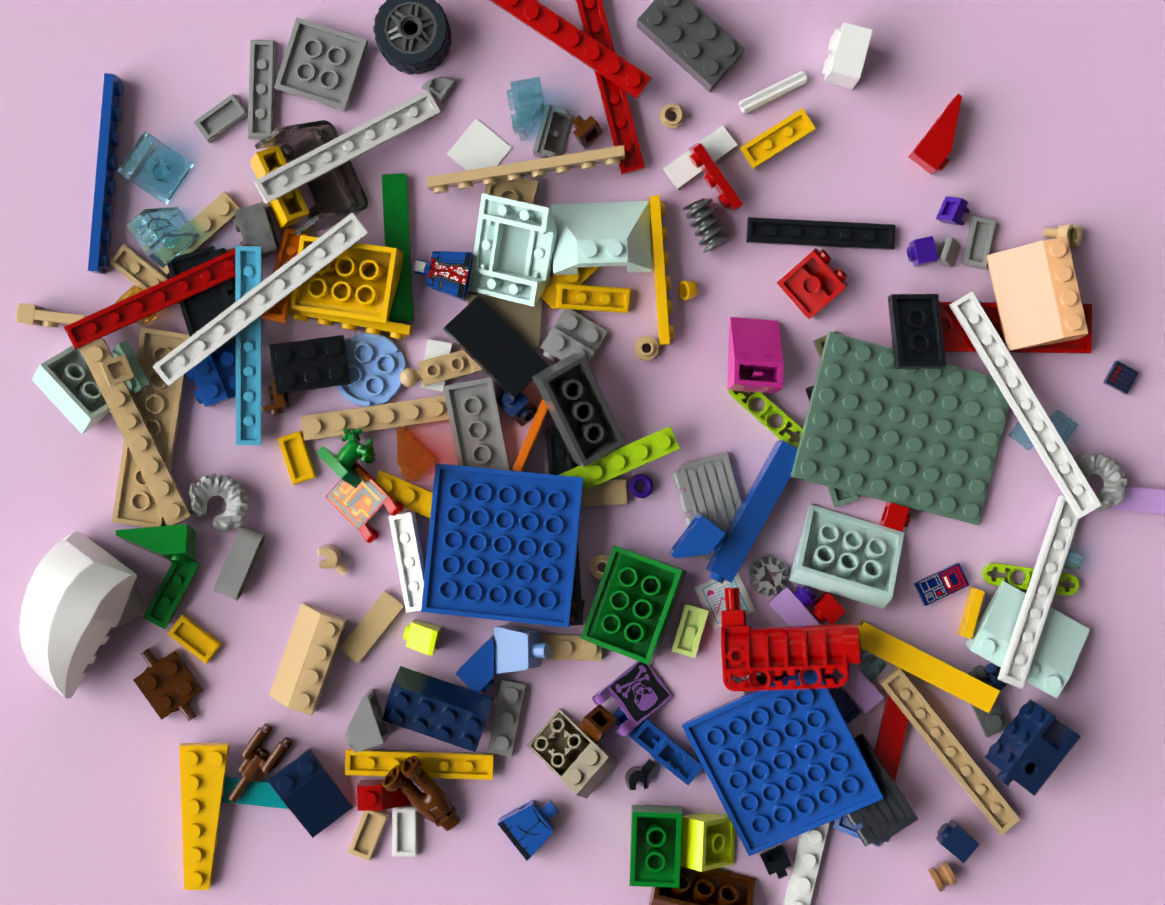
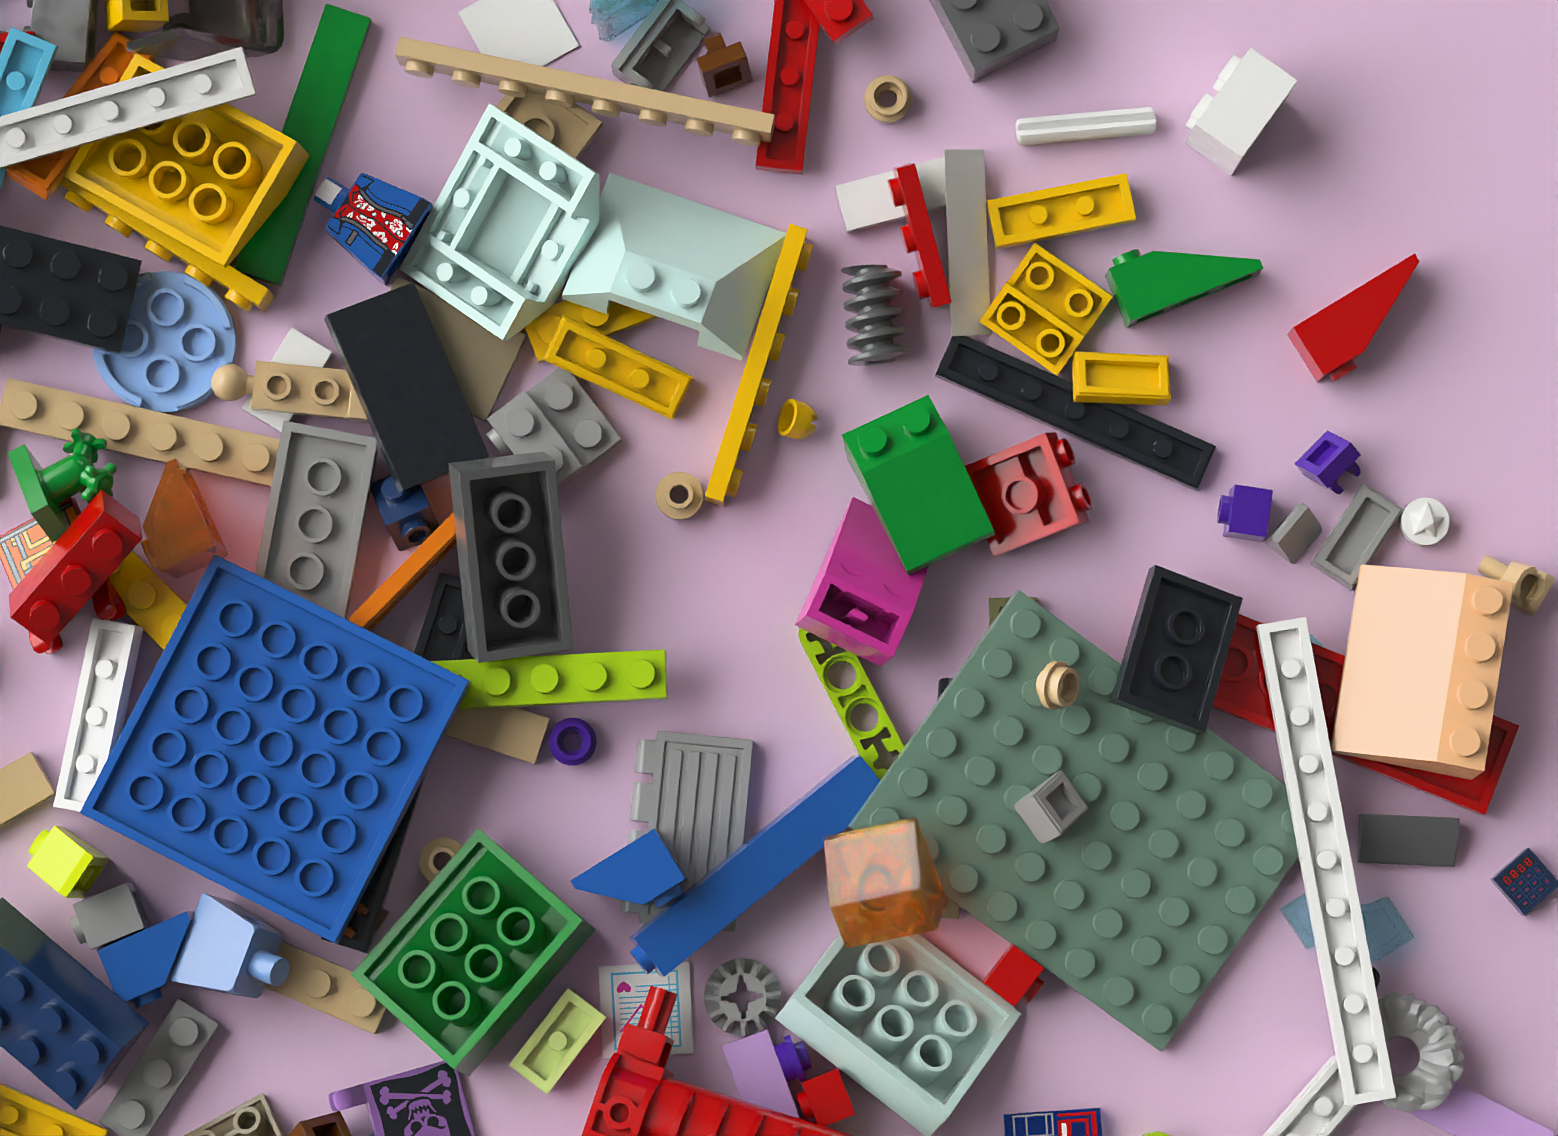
camera: 20 degrees right, 5 degrees down
none -> red brick [9,490,142,645]
none -> light grey brick [70,883,151,950]
none -> clear orange slope [824,817,948,948]
none -> green slope [842,395,995,575]
none -> white sticker [944,149,991,336]
none -> yellow slope [979,242,1113,375]
none -> light grey slope [1014,770,1089,843]
none -> tan plate [1036,661,1080,710]
none -> yellow tile [1072,352,1171,406]
none -> green slope [1105,249,1263,328]
none -> dark grey slope [1357,814,1460,867]
none -> white tile [1399,497,1450,547]

